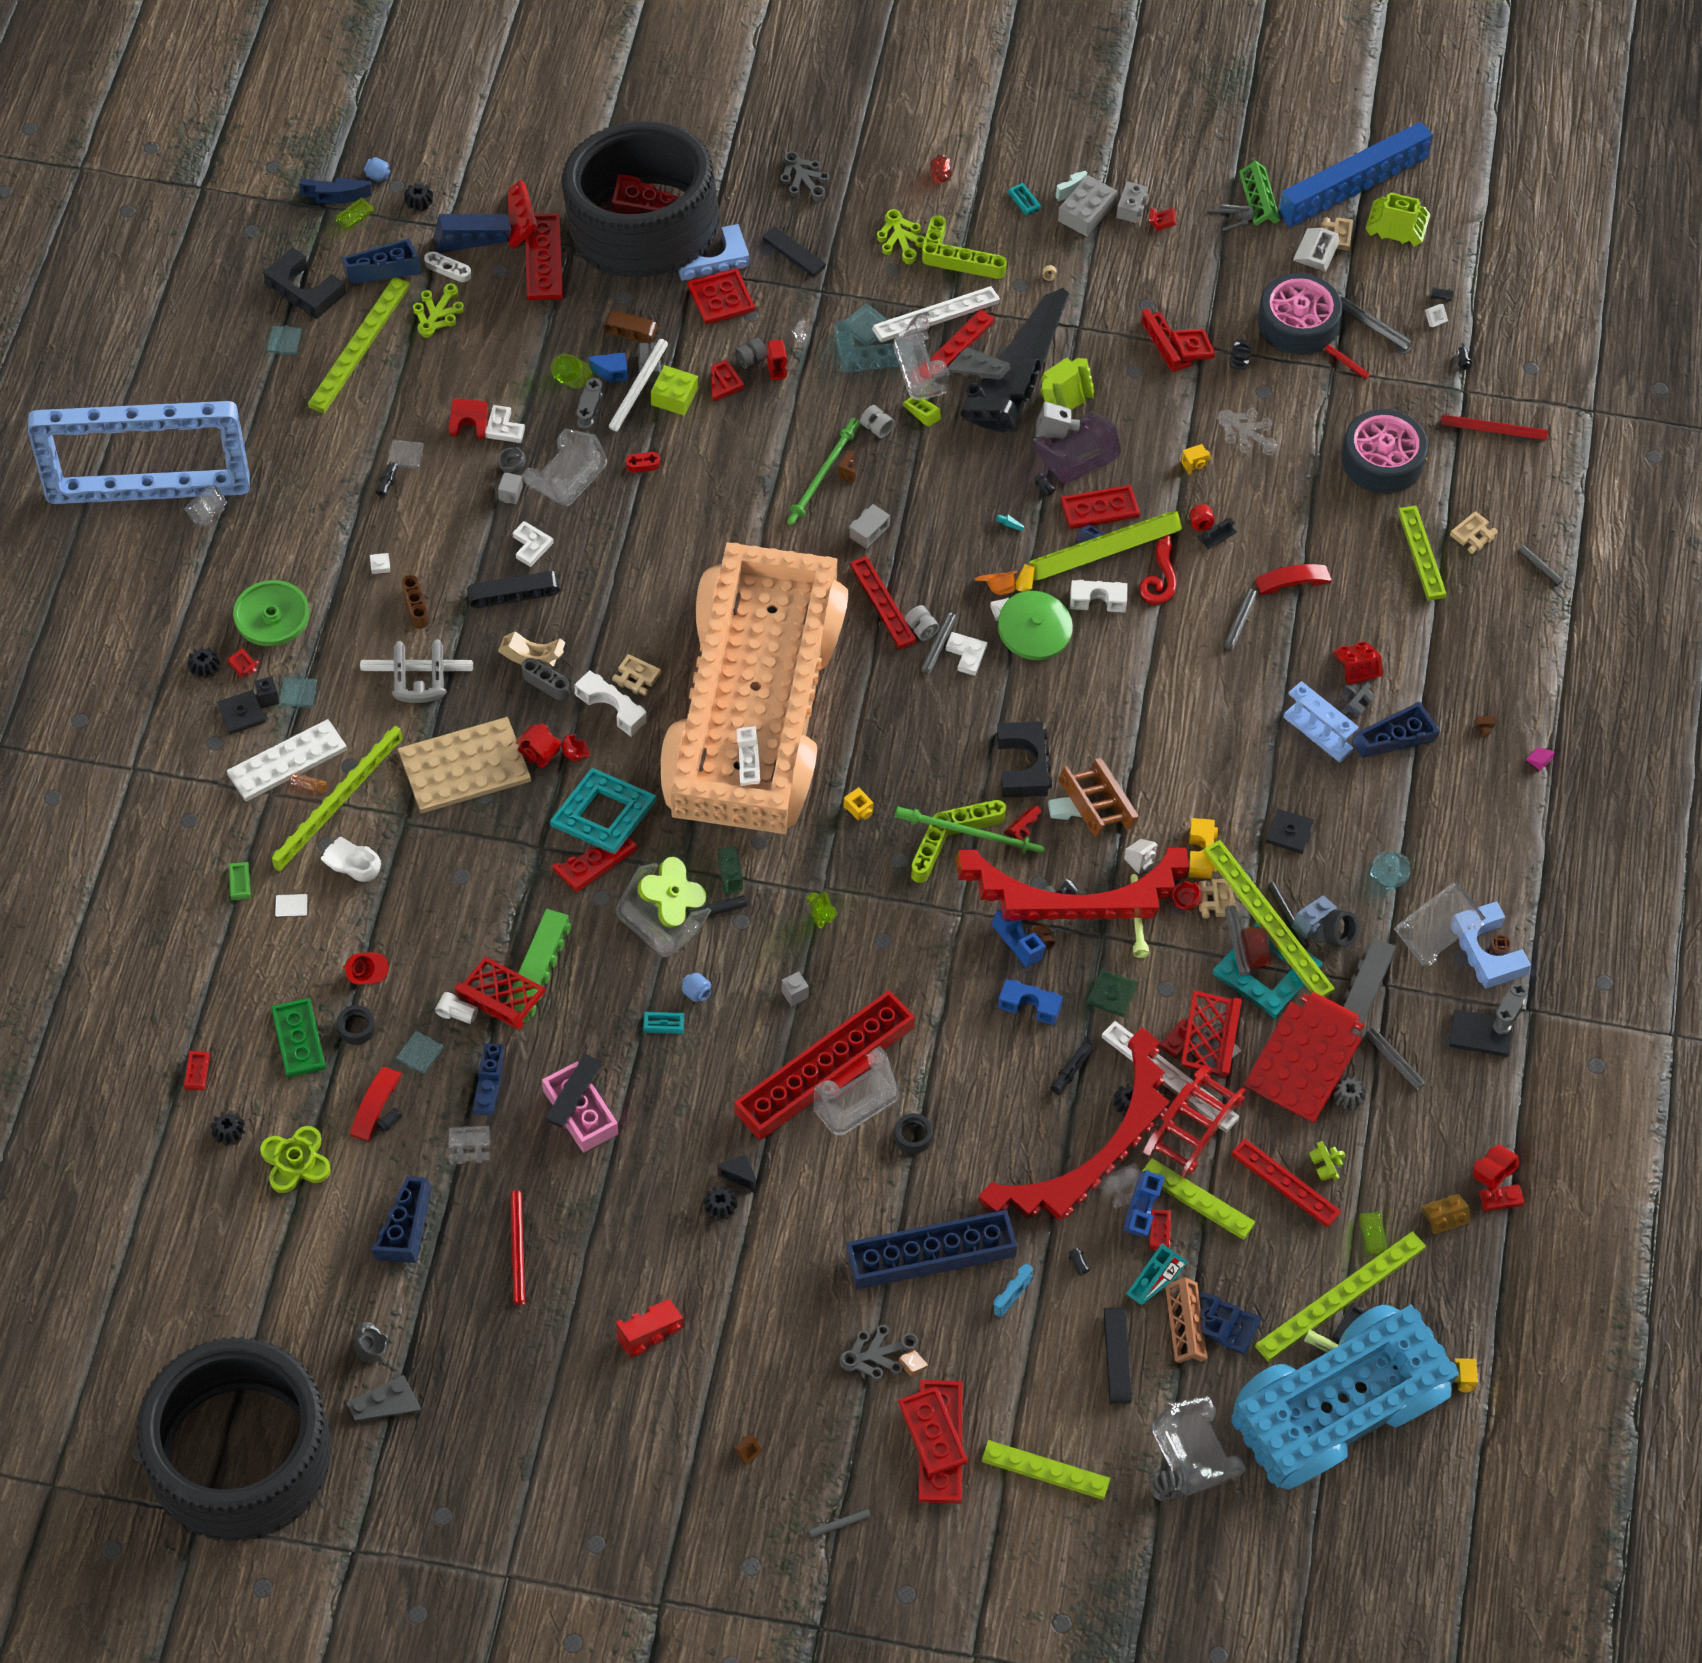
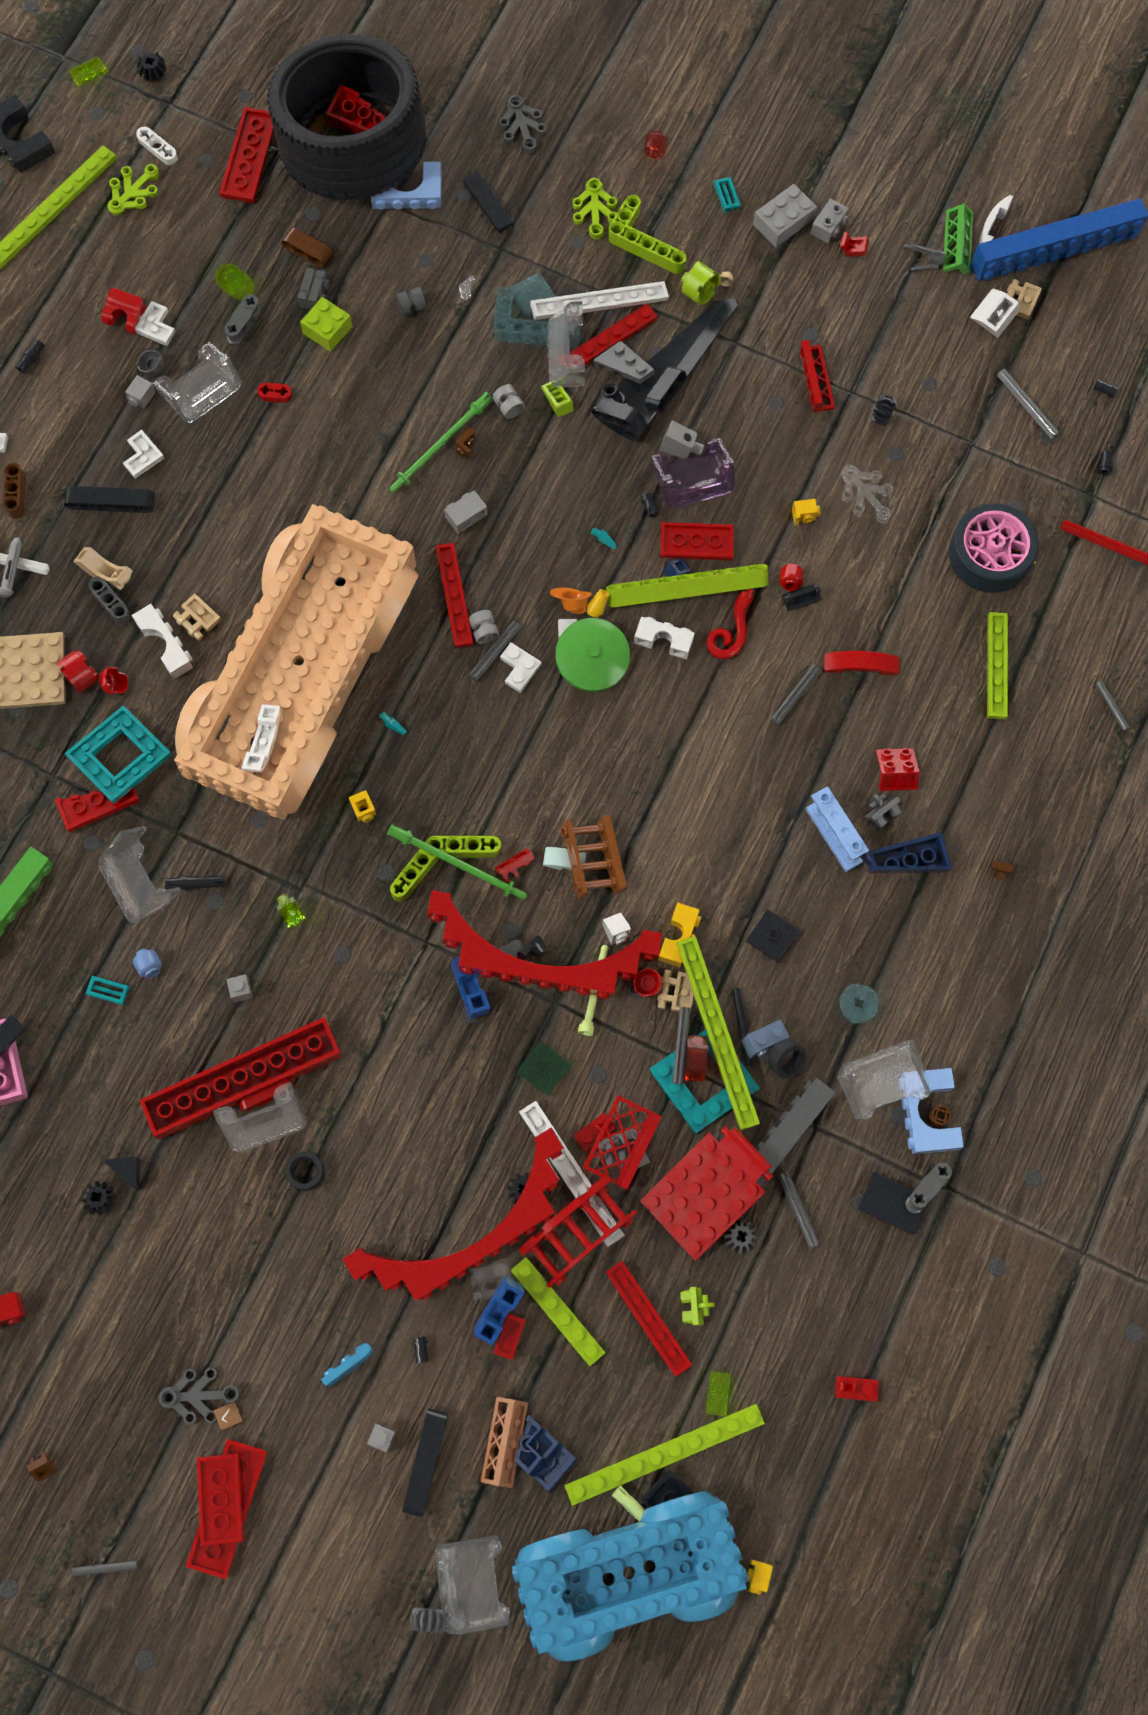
camera: 15 degrees right, 15 degrees up
dark blue slope [299,177,372,203] -> none
dark blue wedge [341,238,422,284] -> none
medium blue head [364,157,391,183] -> none
clear piece [387,440,424,469] -> none
dark blue wedge [433,214,511,253] -> none
red wing [508,180,538,249] -> none
blue slope [589,353,628,383] -> none
white axle [609,339,668,432] -> none
plant [638,857,706,928] -> none
red plate [687,268,755,325] -> none
red wing [711,359,744,401] -> none
clear green brick [718,846,743,893] -> none
red brick [767,340,788,380] -> none
dark blue brick [846,1210,1017,1290] -> none
lime plate [982,1440,1110,1500] -> none
black arch [996,721,1052,798] -> none
blue arch [998,979,1063,1026] -> none
reddish brown wheel [1031,924,1055,950] -> none
lime slope [1040,357,1094,410] -> none
black pin [1050,1042,1093,1095] -> none
light aqua slope [1056,171,1087,201] -> none
teal slope [1126,1243,1188,1305] -> none
red plate [1170,329,1216,361] -> none
wheel [1257,273,1342,355] -> none
red bar [1325,344,1370,380] -> none
lime slope [1365,192,1430,247] -> none
pearl gold bracket [1421,1194,1470,1235] -> none
white plate [1425,304,1448,327] -> none
tan plate [1450,511,1498,554] -> none
red brick [1473,1144,1519,1189] -> none
dark pink slope [1526,747,1555,771] -> none
none -> light grey brick [367,1424,396,1452]
none -> teal bar [379,712,407,735]
none -> lime brick [681,261,721,305]
none -> white slope [979,195,1013,244]

